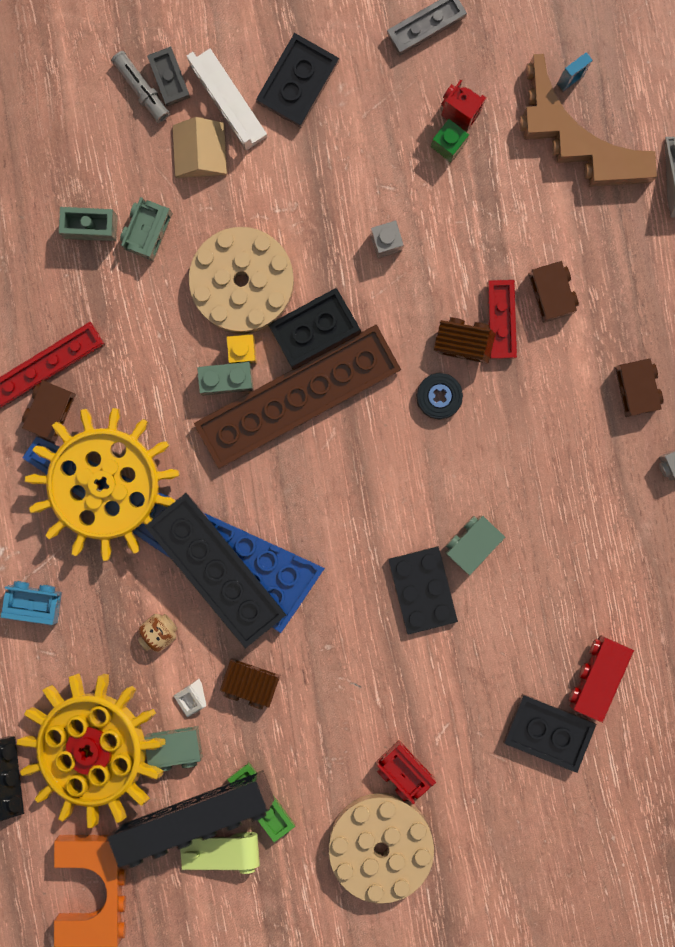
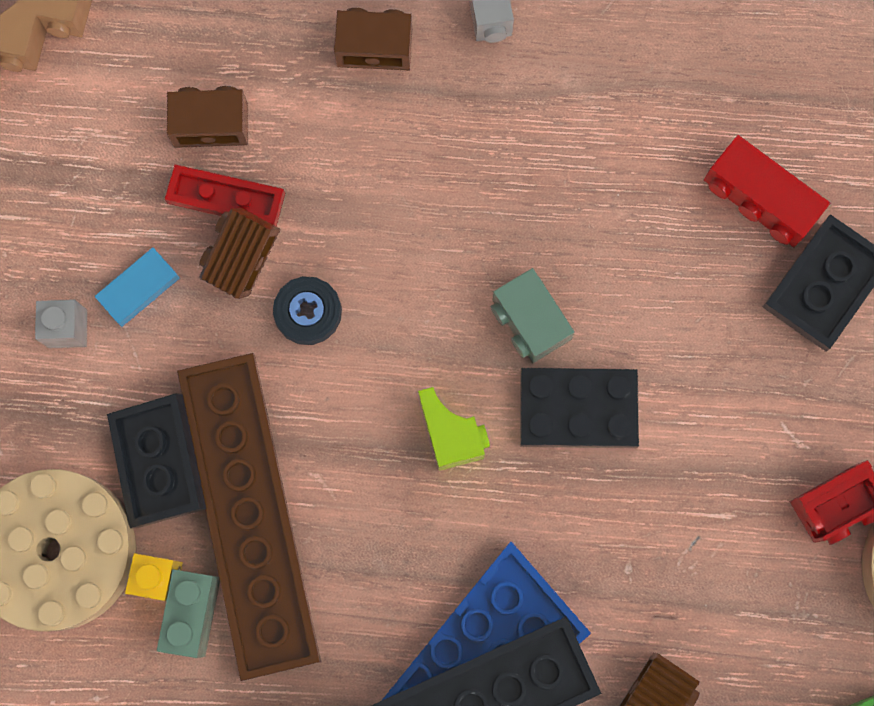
camera: 70 degrees left, 10 degrees down
none -> dark azure tile [95,247,180,327]
none -> lime arch [418,387,490,471]

